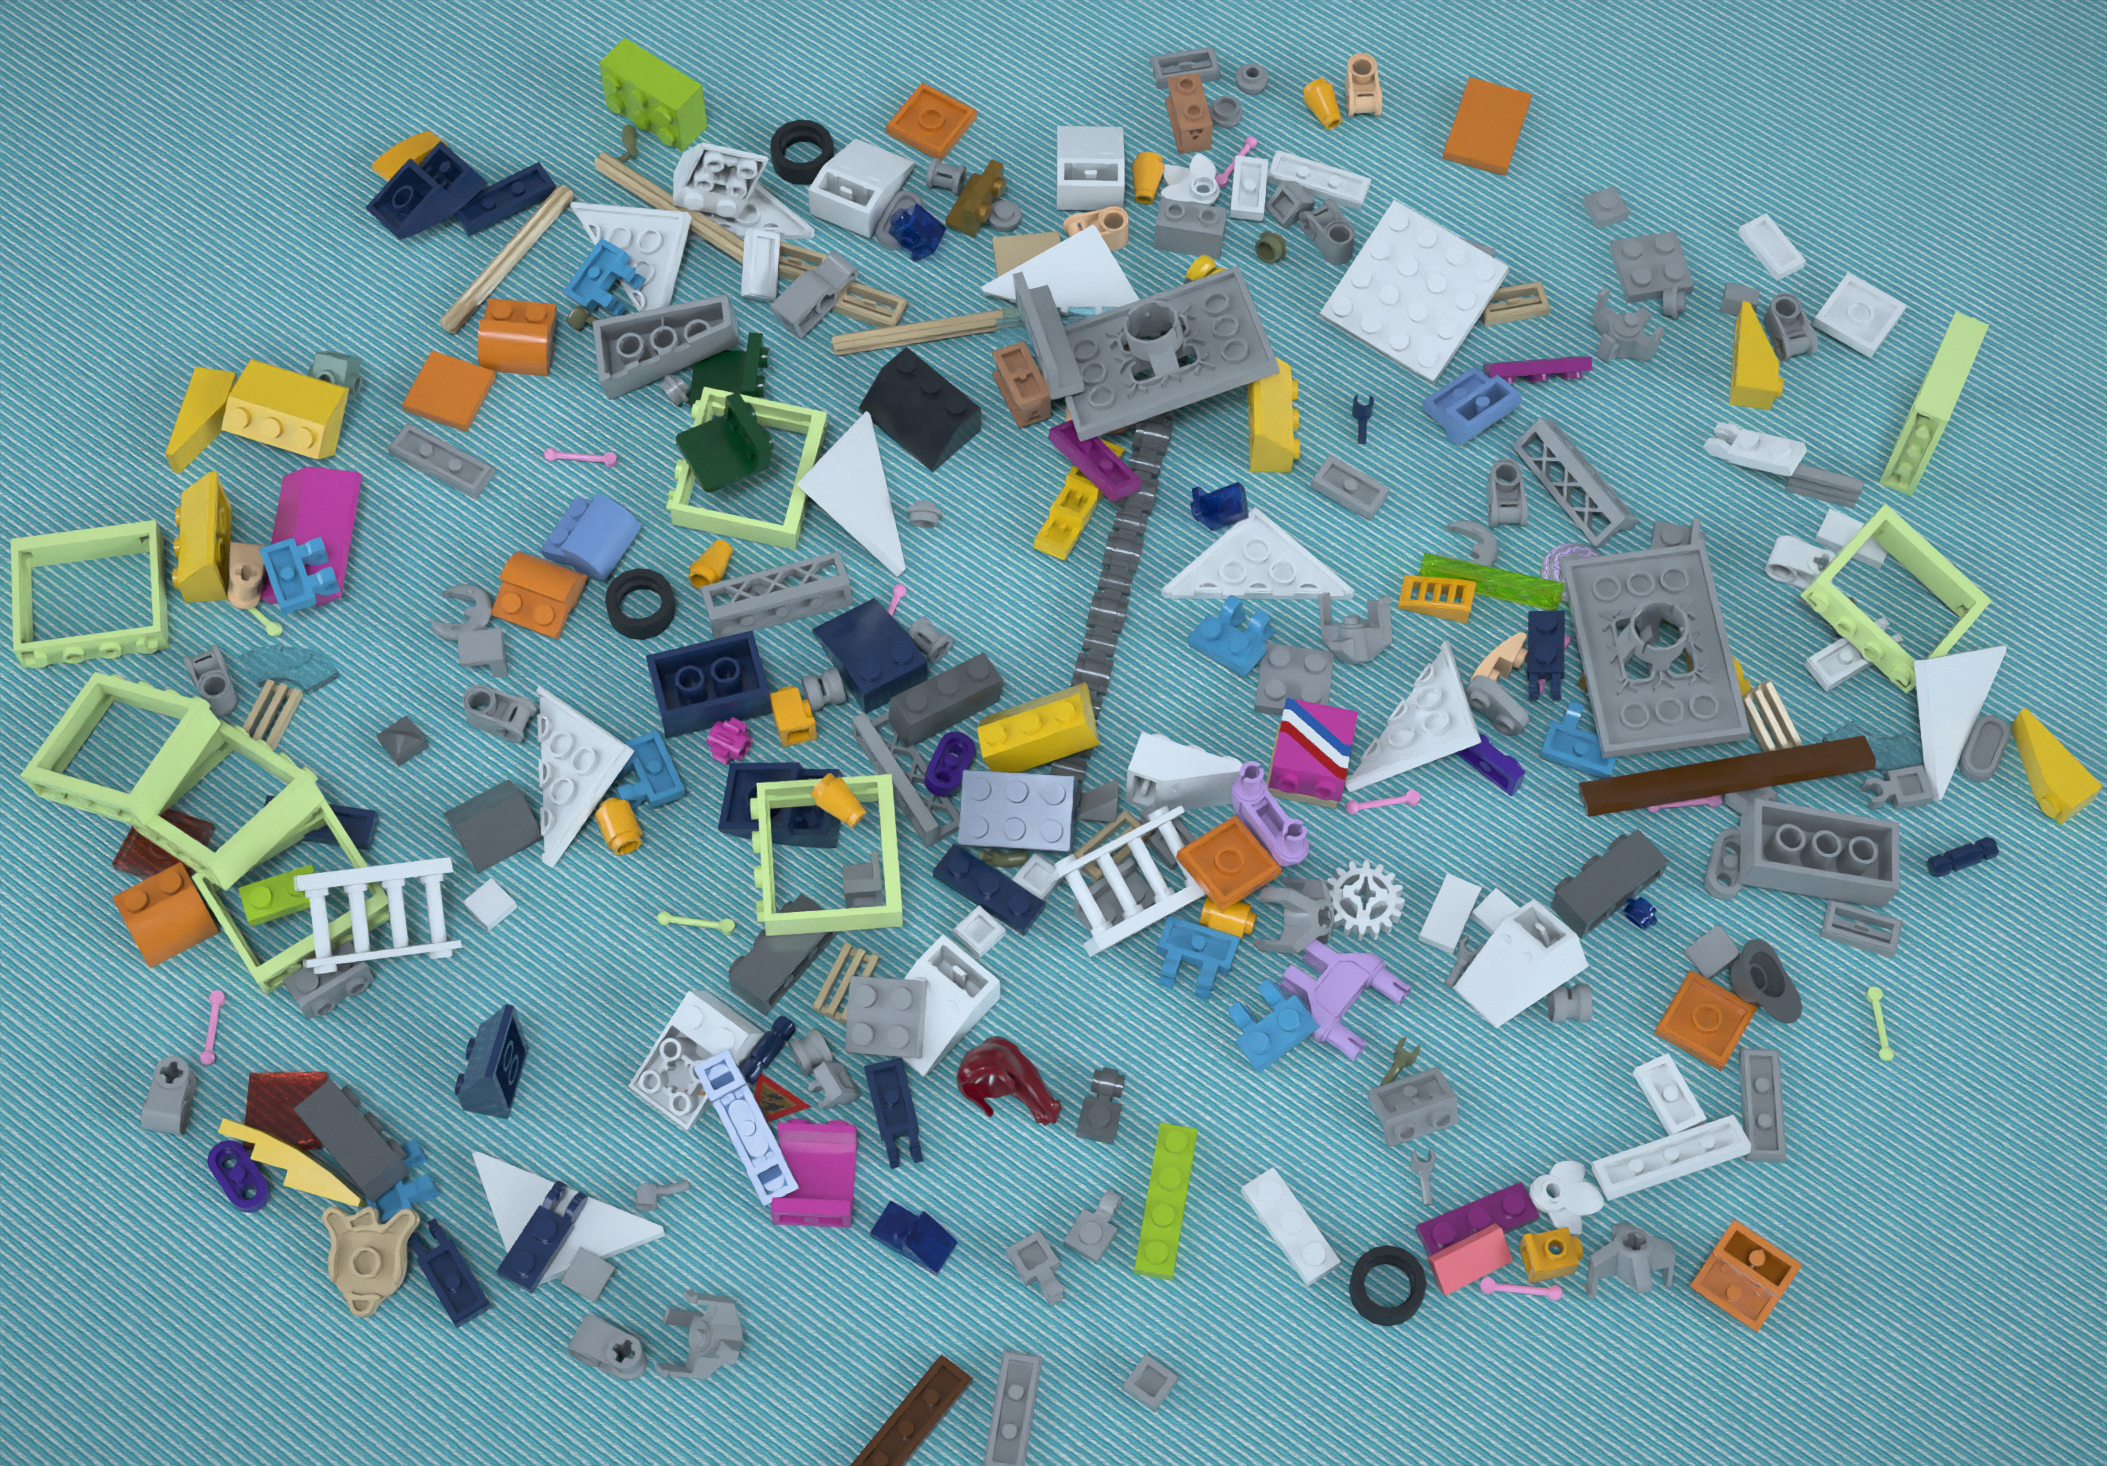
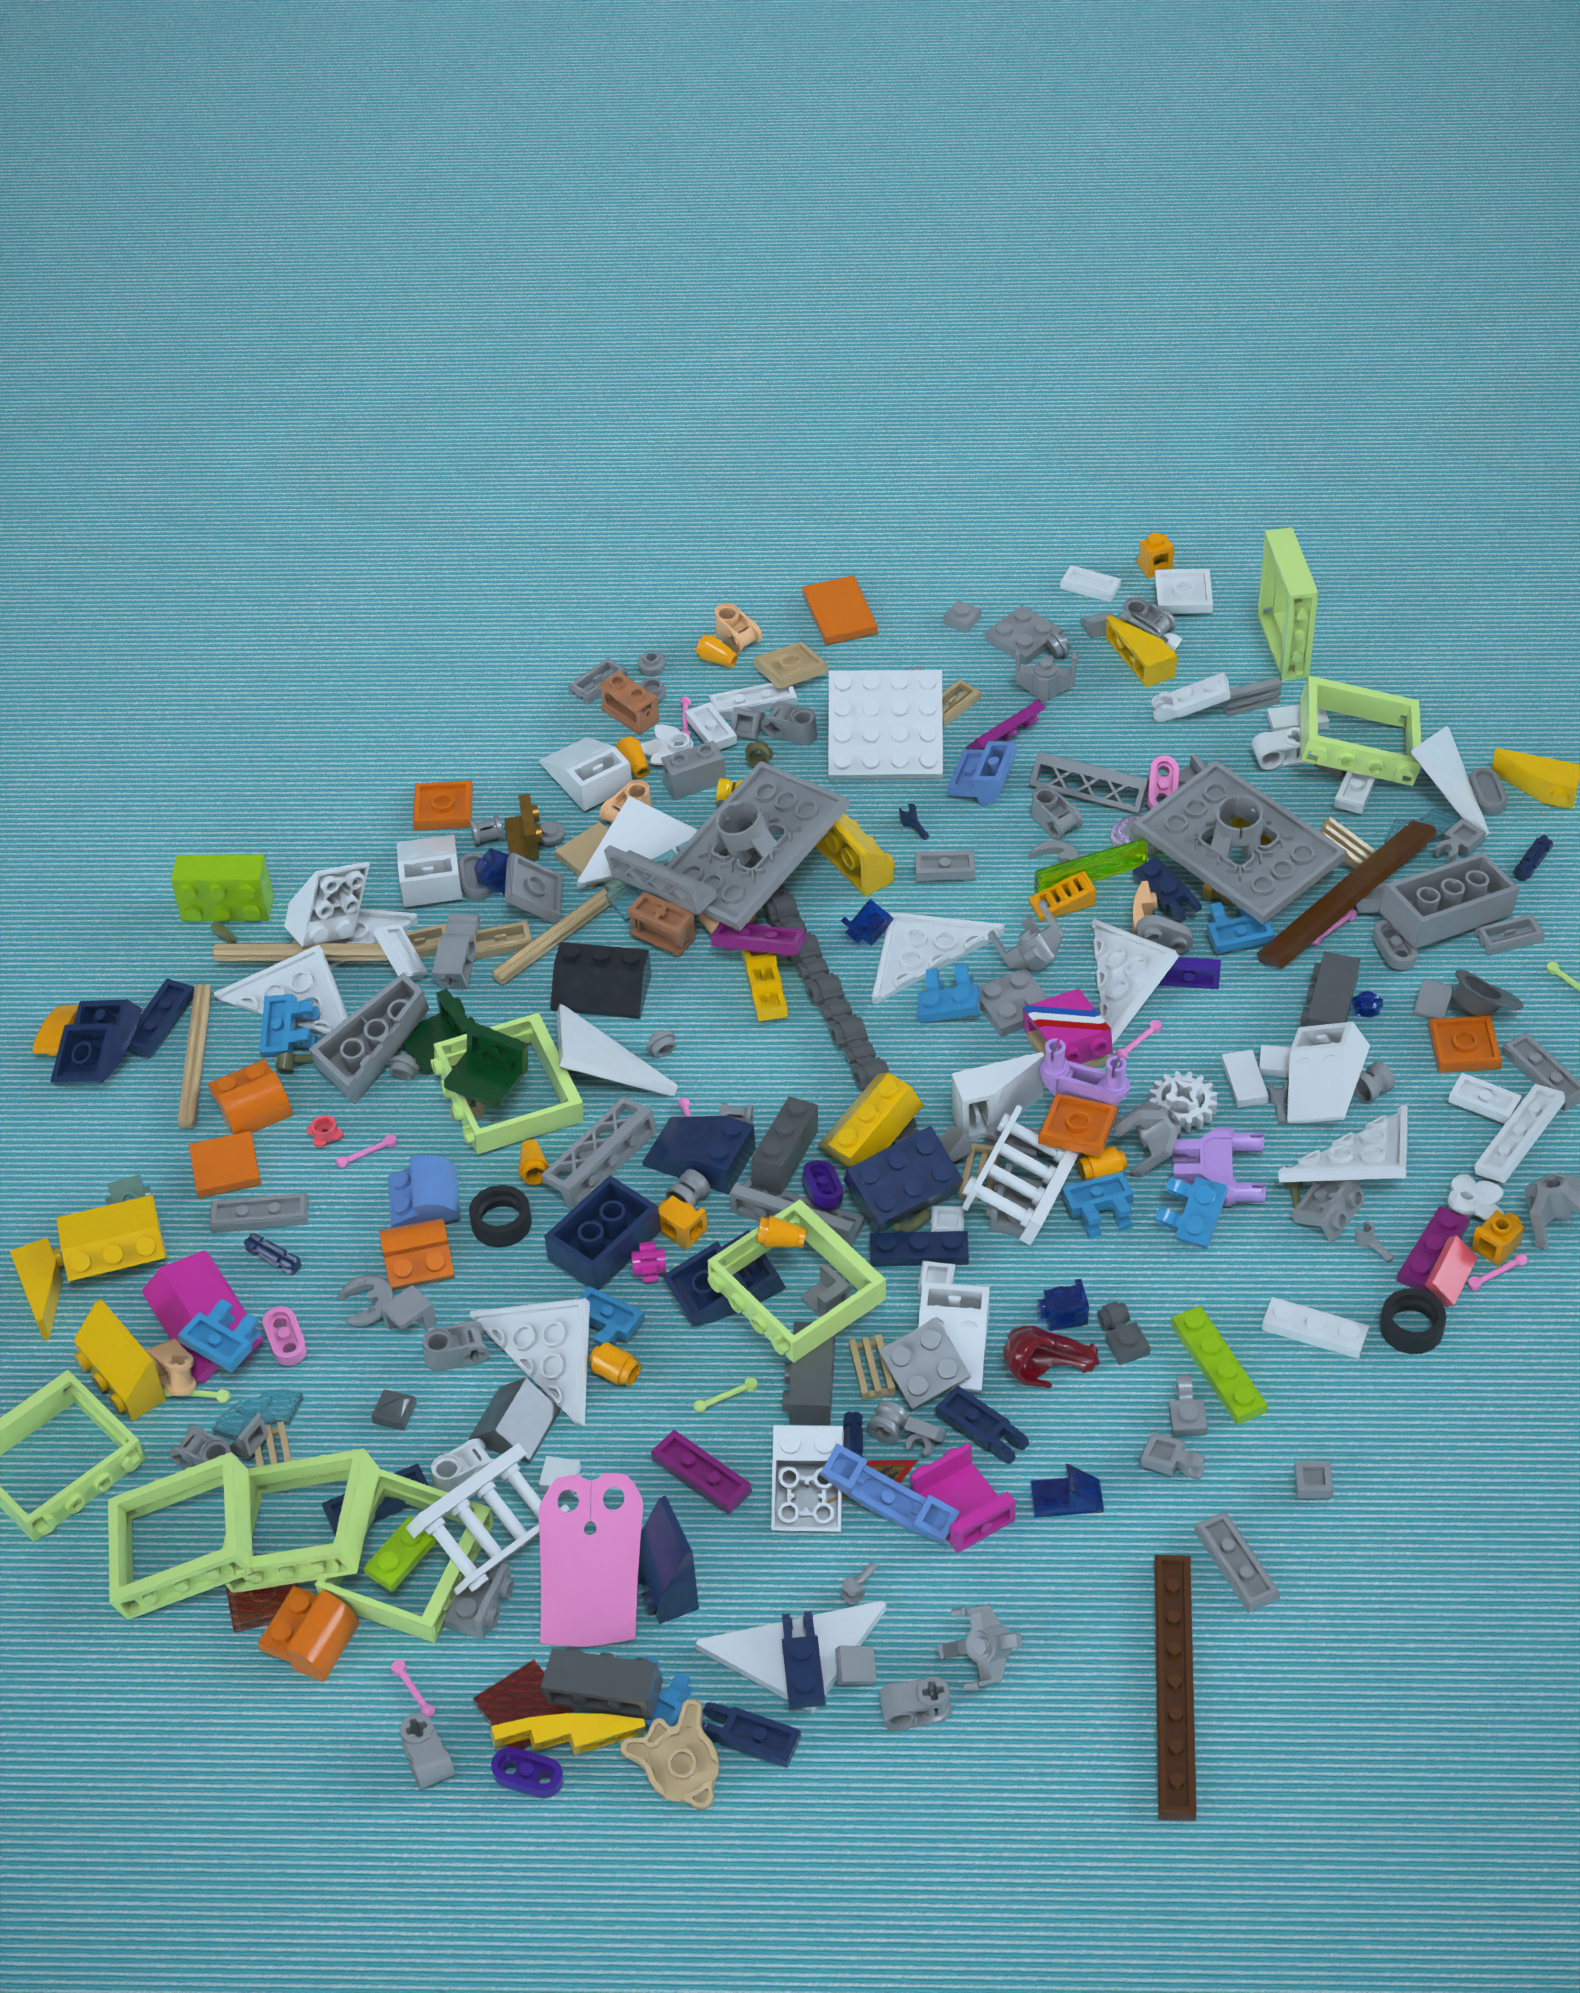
camera: 30 degrees left, 15 degrees down
black tyre [770,120,834,185] -> none
none -> light grey slope [230,1413,268,1459]
none -> dark blue axle [244,1233,302,1275]
none -> bright pink plate [262,1306,307,1366]
none -> coral plate [307,1115,343,1147]
none -> white piece [431,1438,495,1493]
none -> light grey tile [504,852,563,924]
none -> bright pink piece [539,1473,643,1647]
none -> magenta plate [651,1430,752,1514]
none -> tan tile [753,642,829,689]
none -> clear blue brick [1037,1279,1089,1331]
none -> light grey hinge [1120,610,1182,651]
none -> light orange brick [1136,533,1174,579]
none -> bright pink plate [1147,756,1179,809]
none -> white tile [1278,1105,1408,1182]

